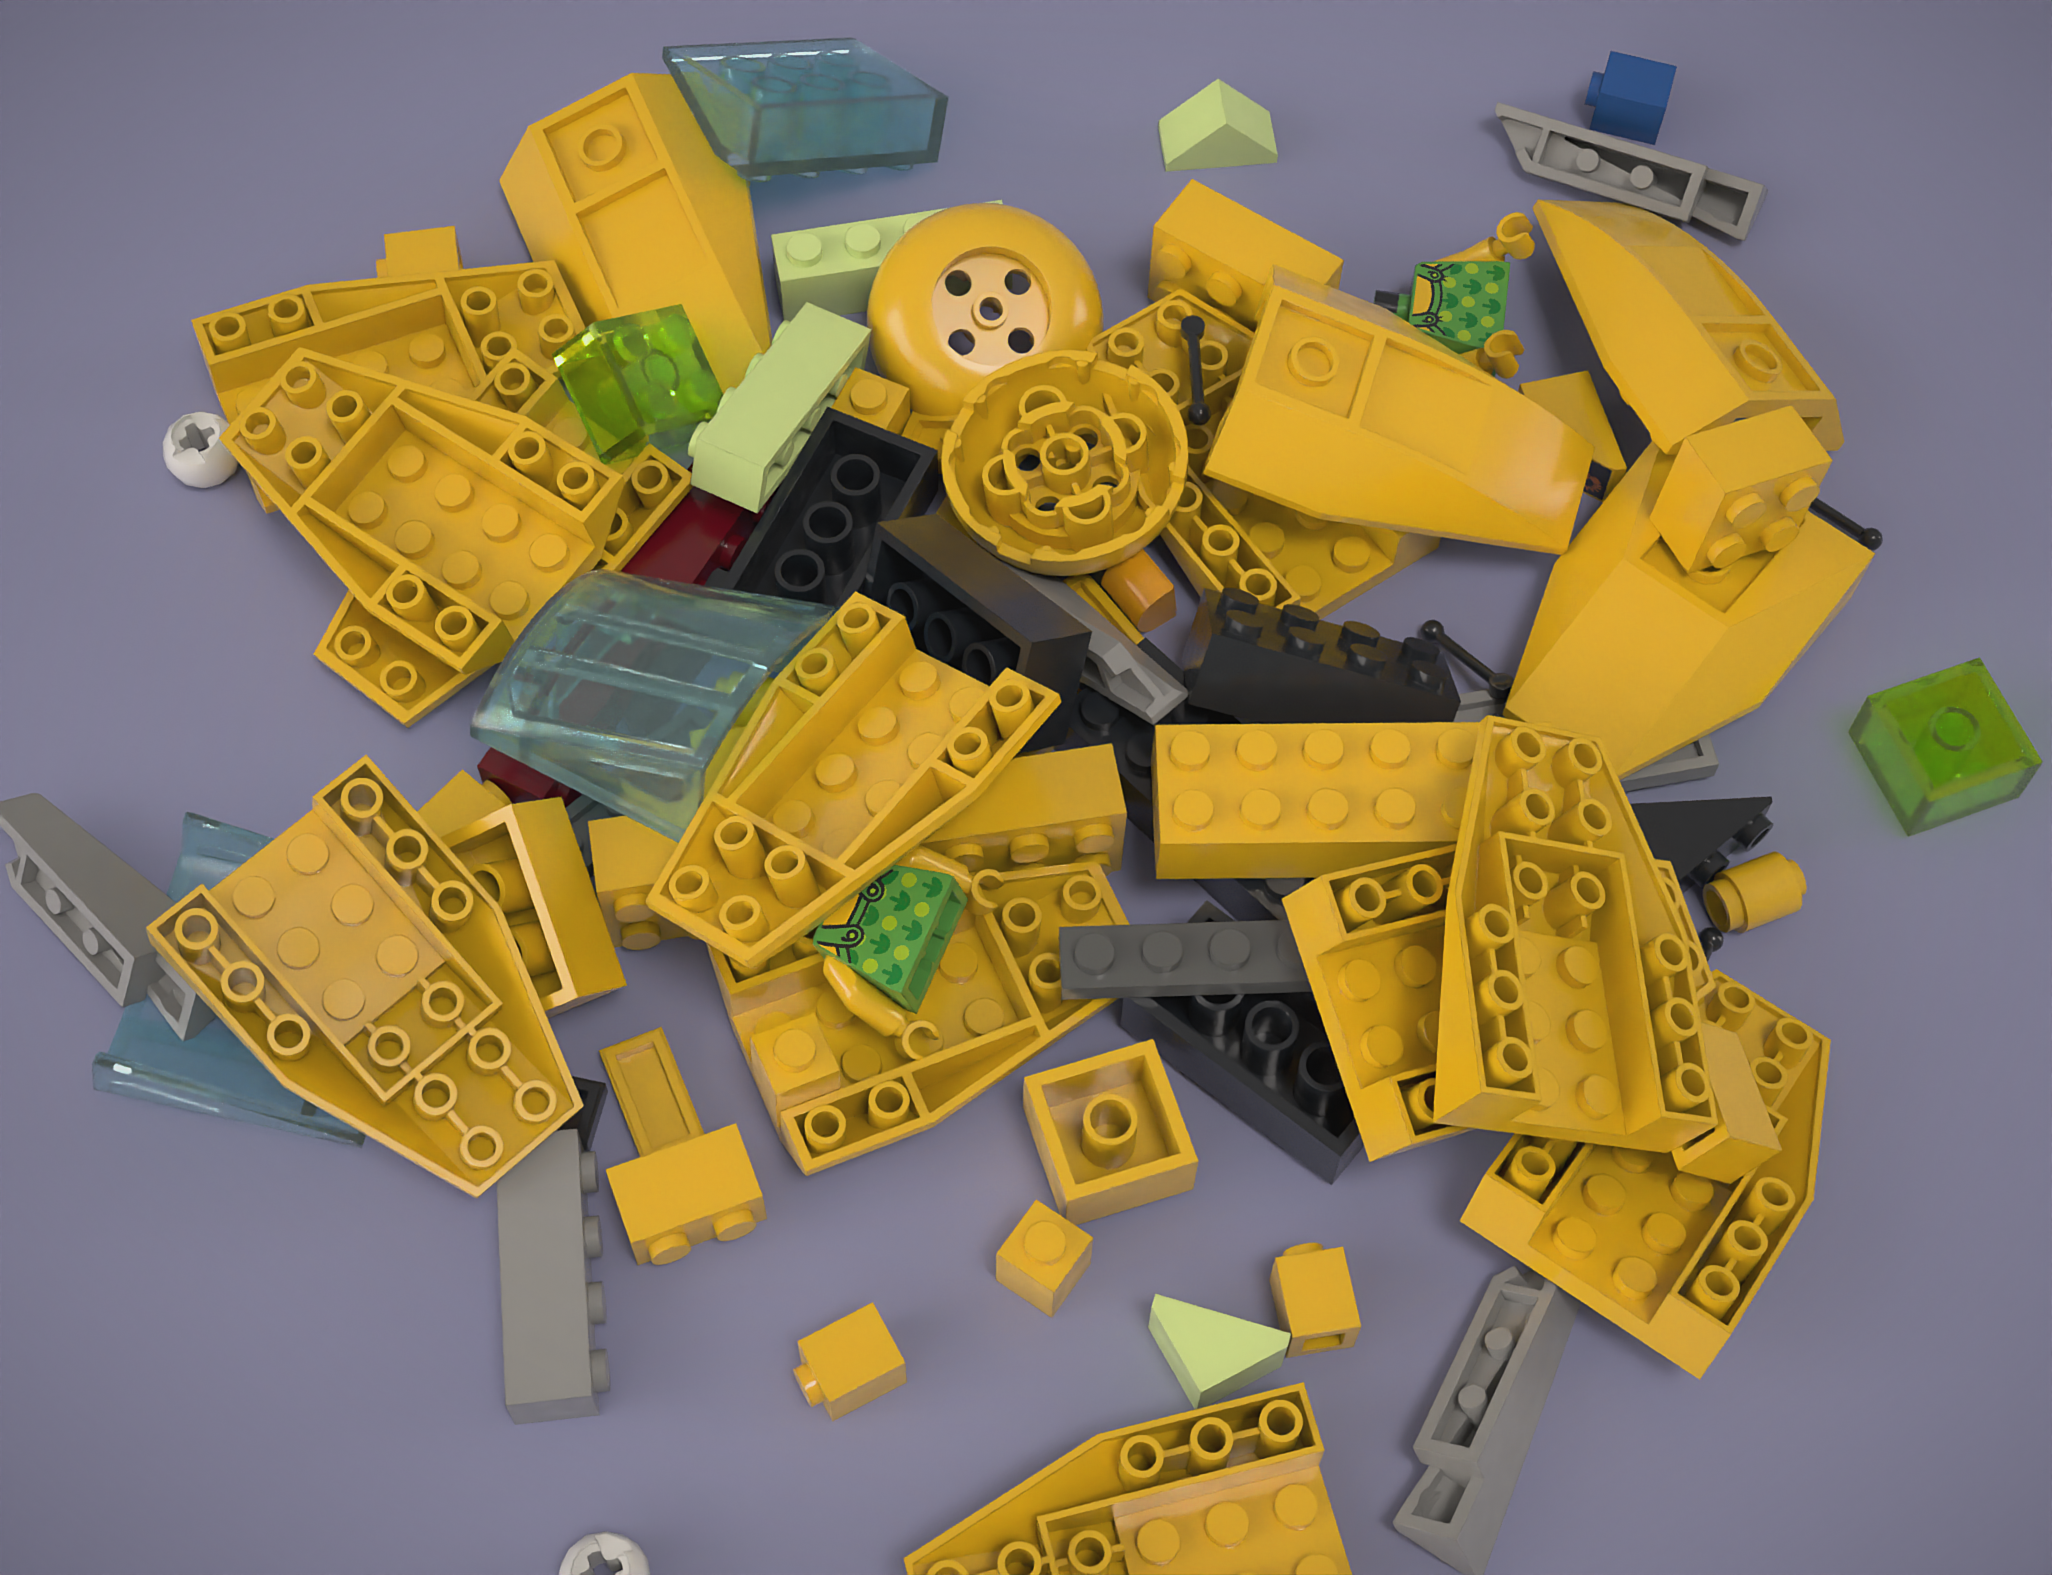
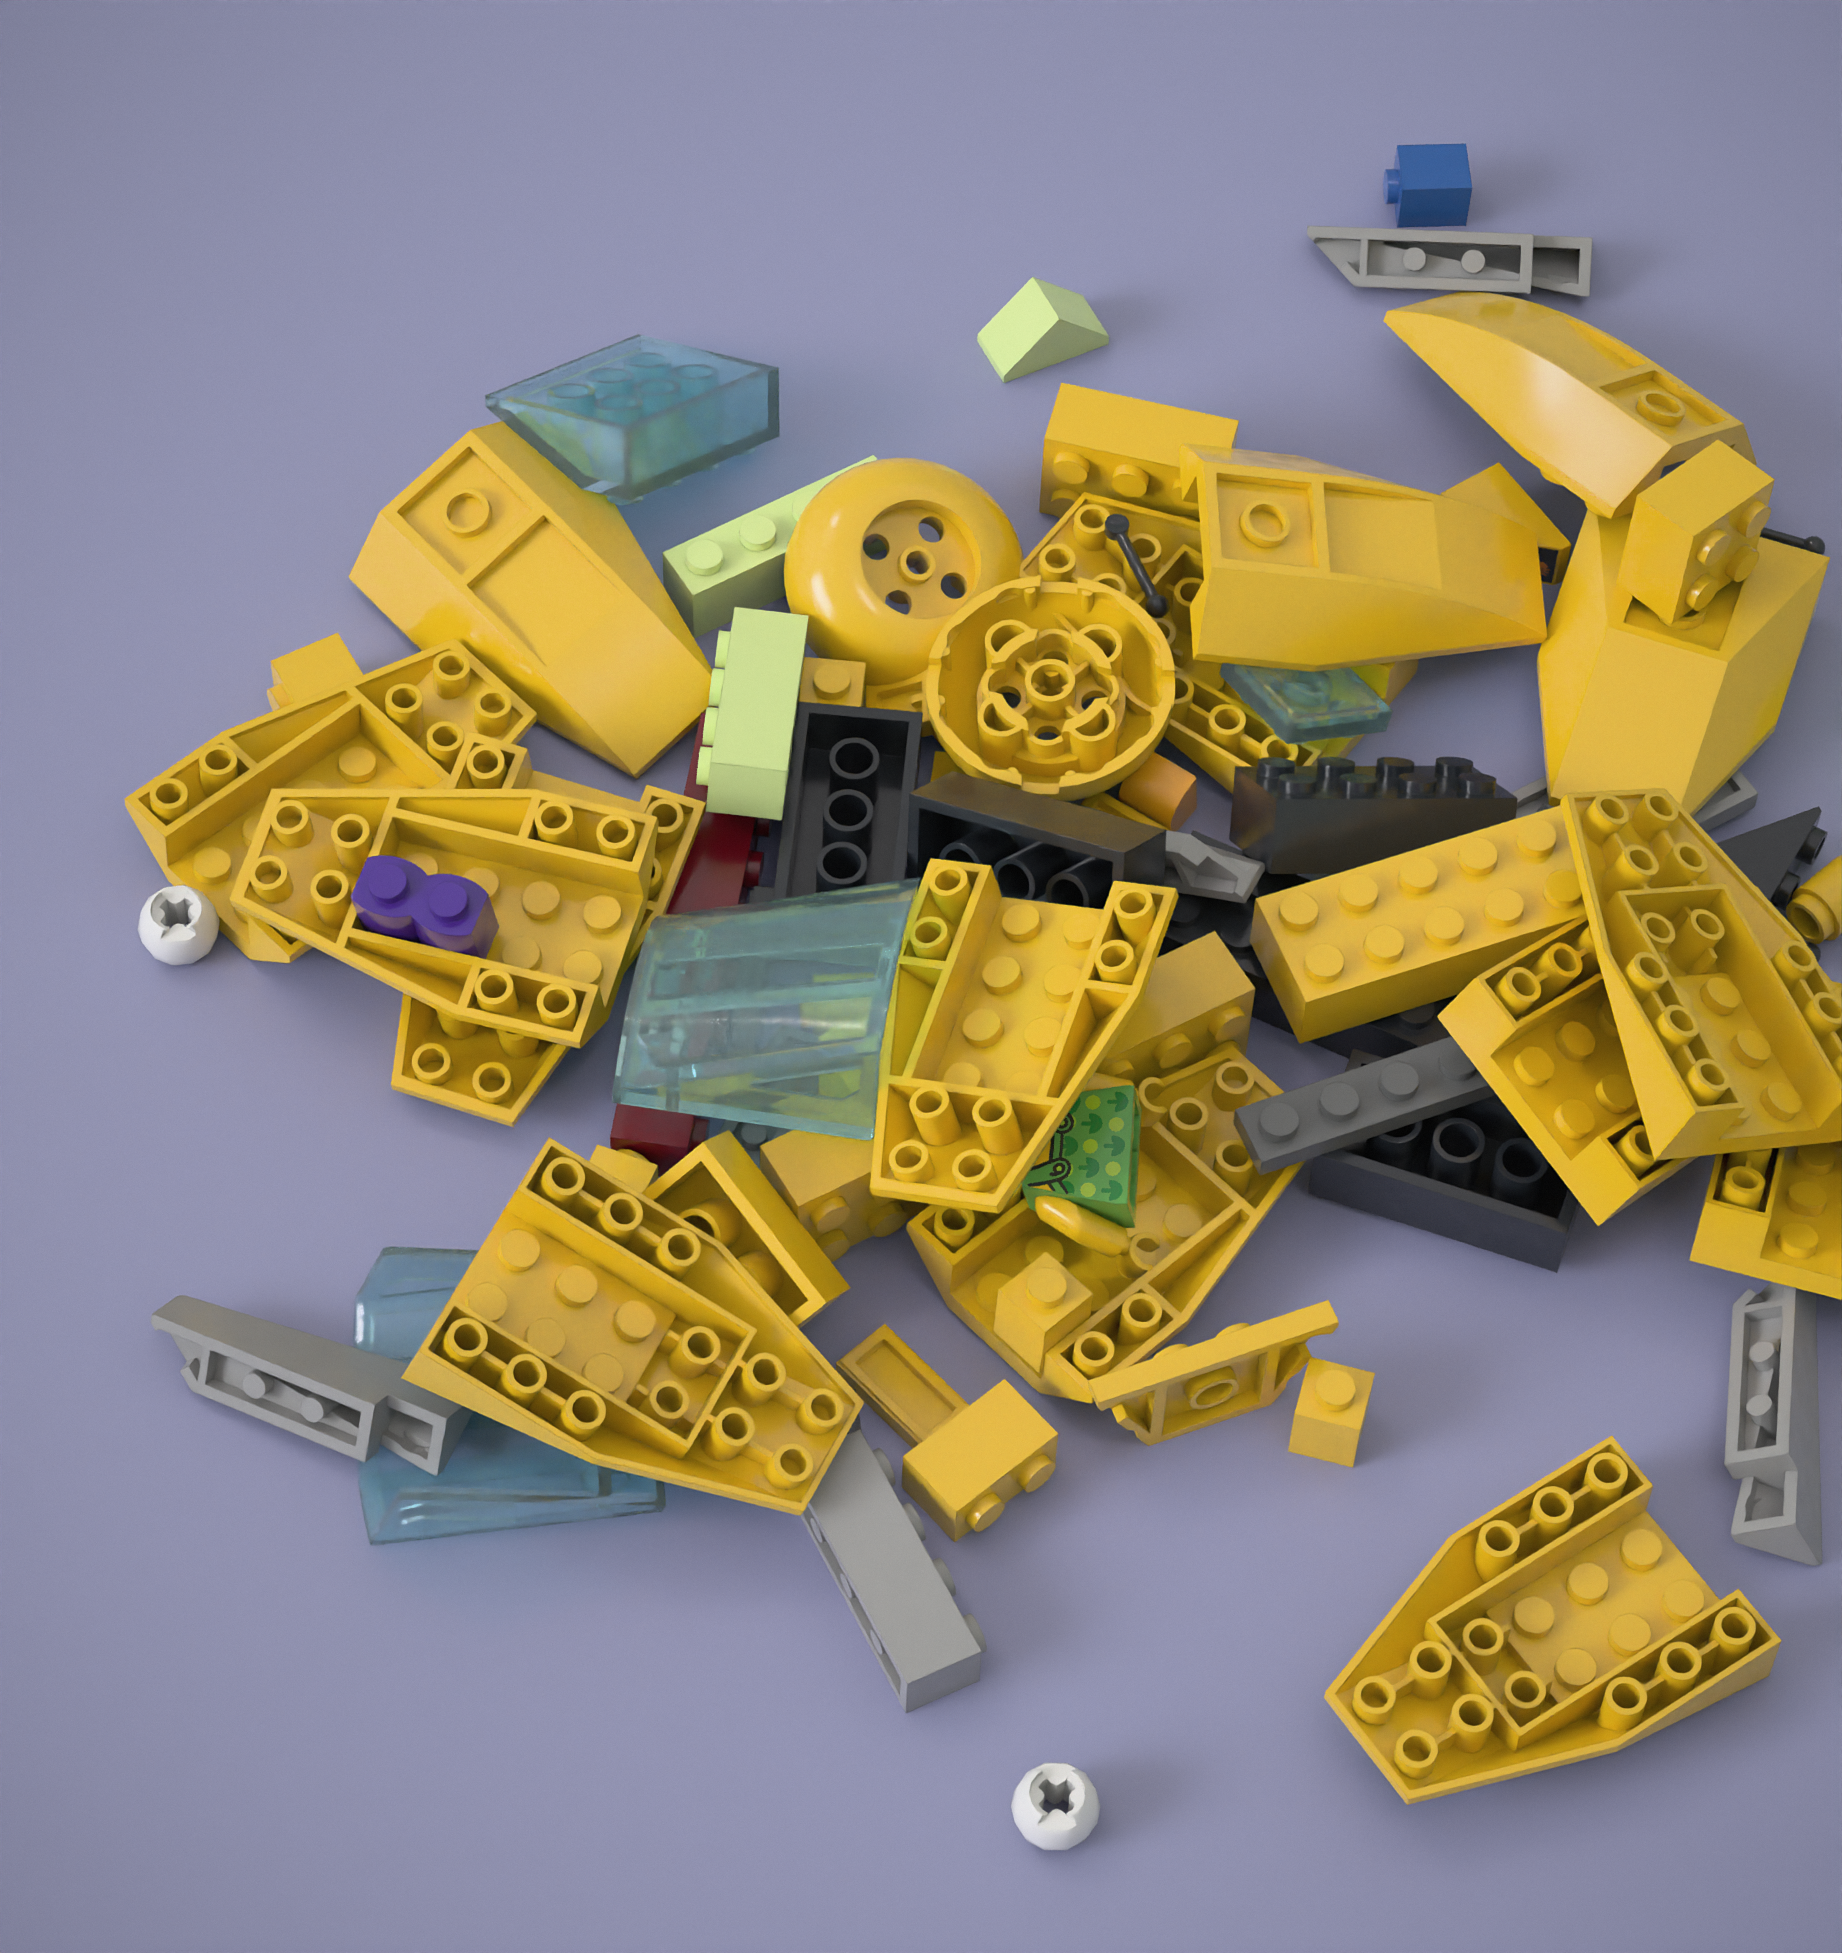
camera: 20 degrees left, 5 degrees down
clear neon green brick [552,304,724,465] -> none
yellow brick [793,1302,907,1422] -> none
yellow brick [1023,1039,1199,1225] -> none
yellowish green slope [1148,1294,1291,1409] -> none
yellow brick [1269,1243,1361,1358] -> none
torso [1373,212,1535,379] -> none
black hinge [1420,619,1514,699] -> none
none -> dark purple brick [351,855,499,959]
none -> yellow wing [1087,1300,1339,1446]
none -> clear light blue plate [1219,663,1393,744]

